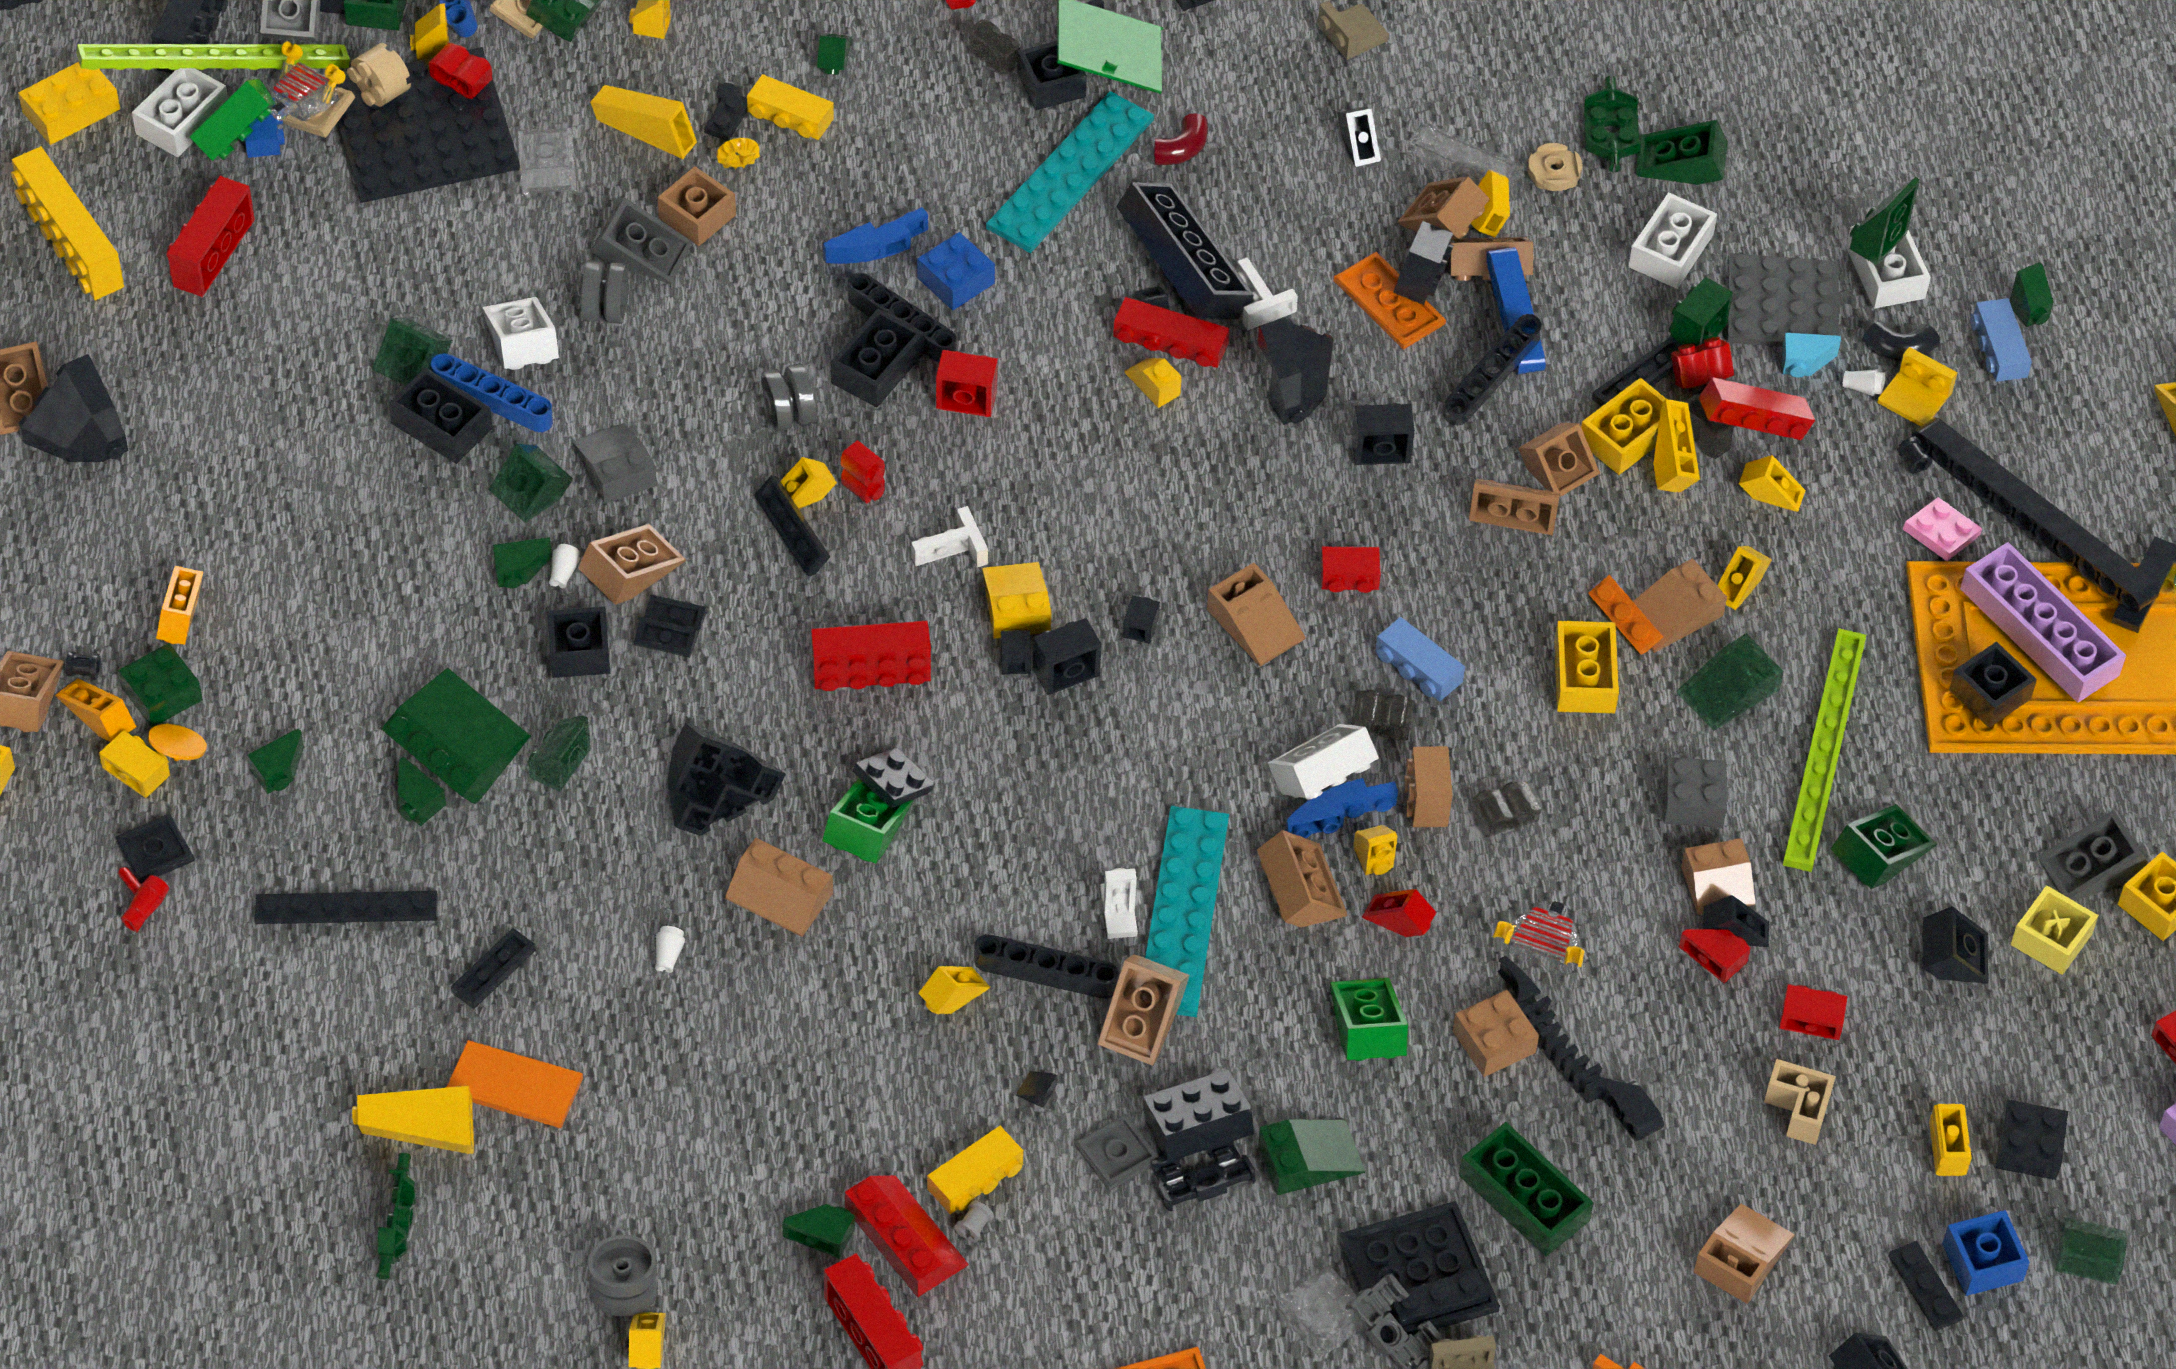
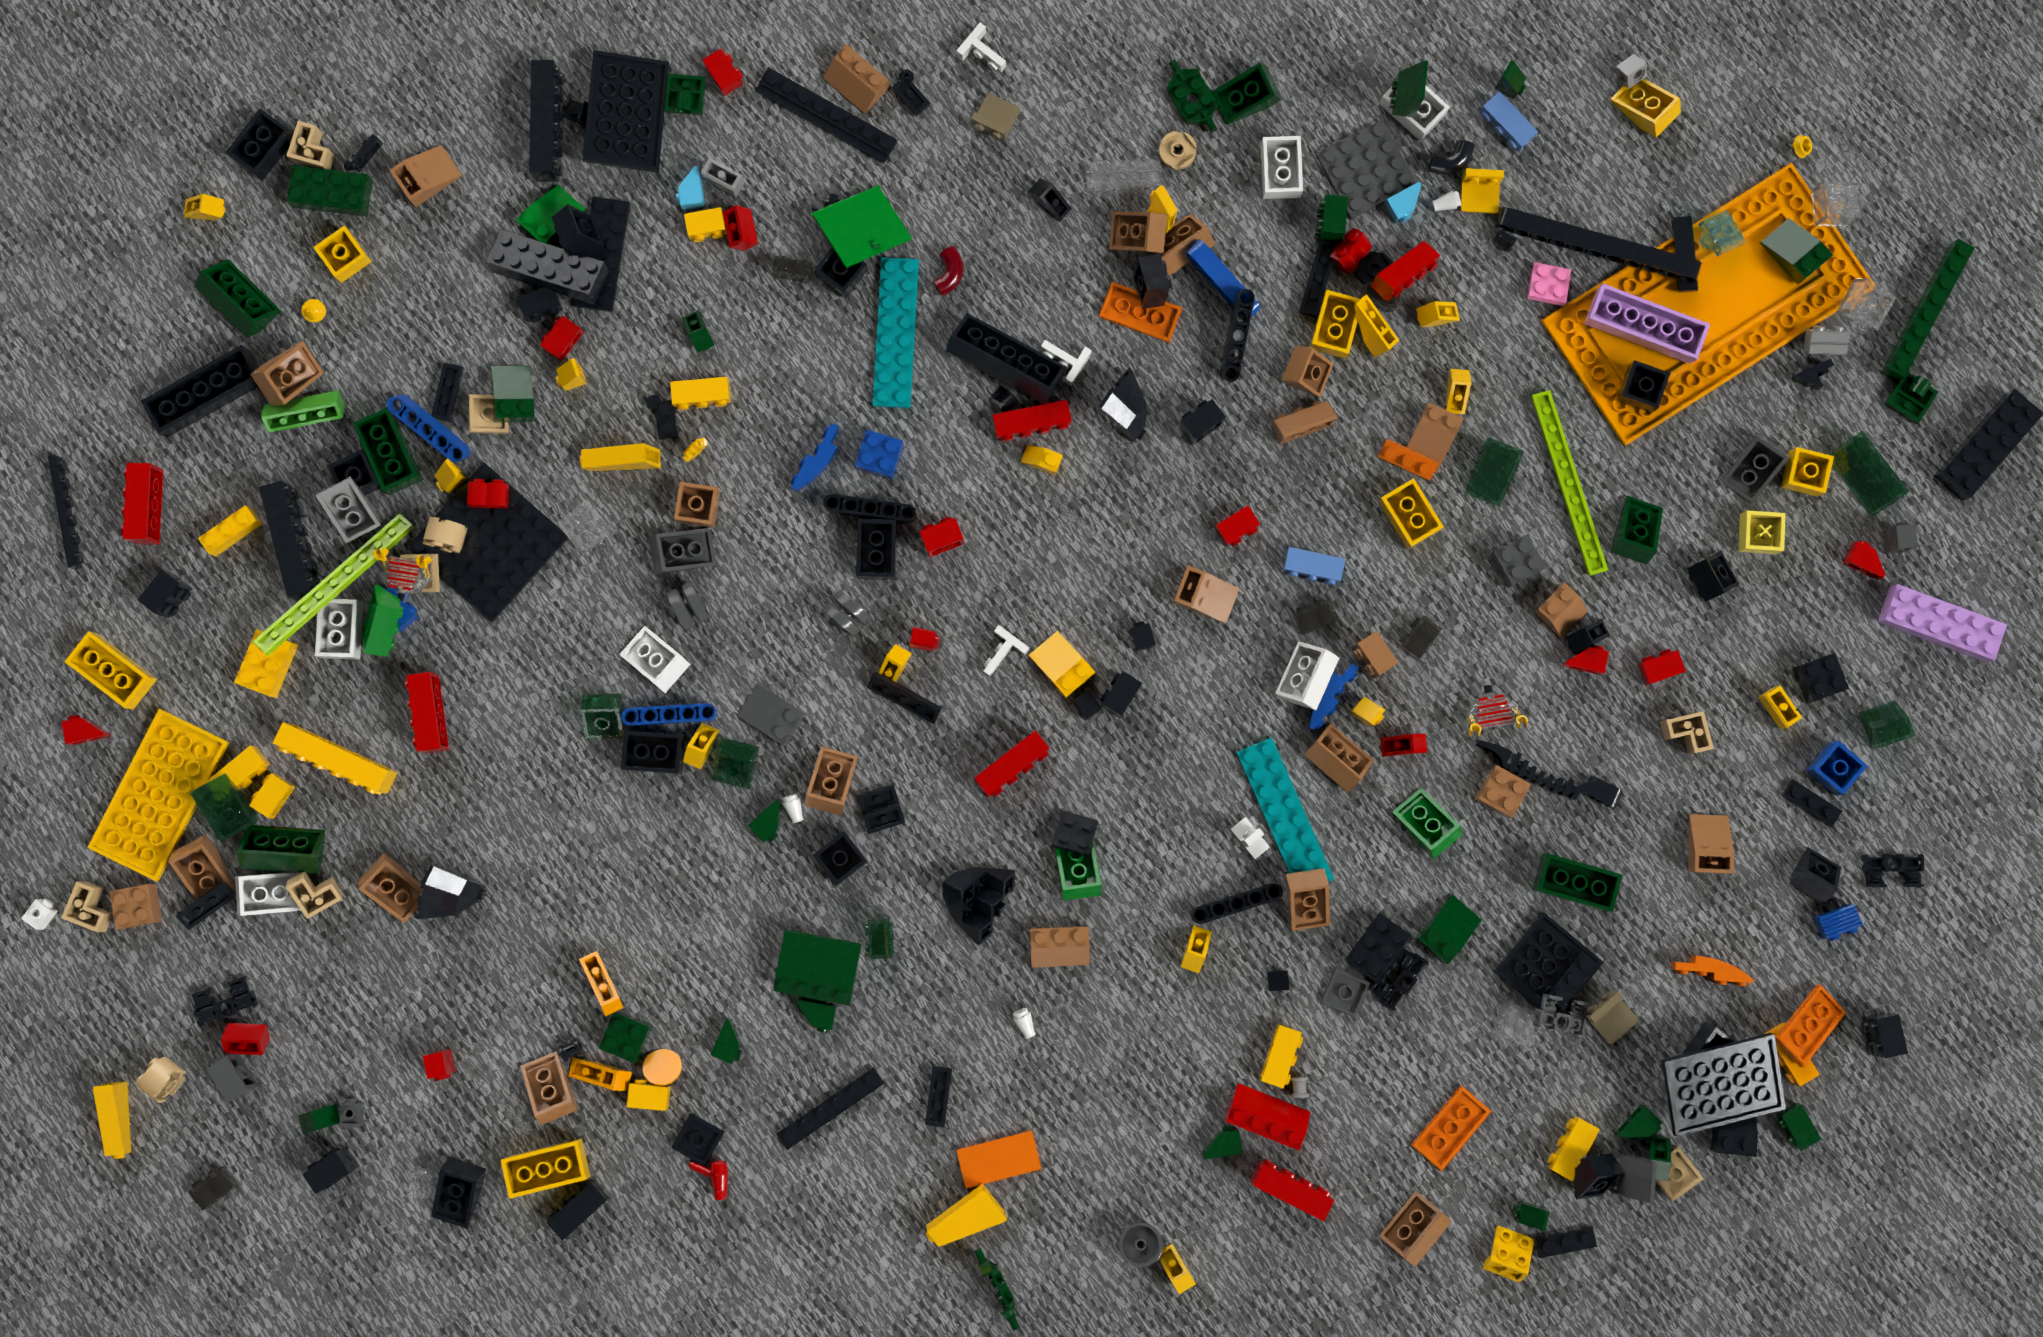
camera: 30 degrees left, 30 degrees up
none -> yellow slope [683,723,719,769]

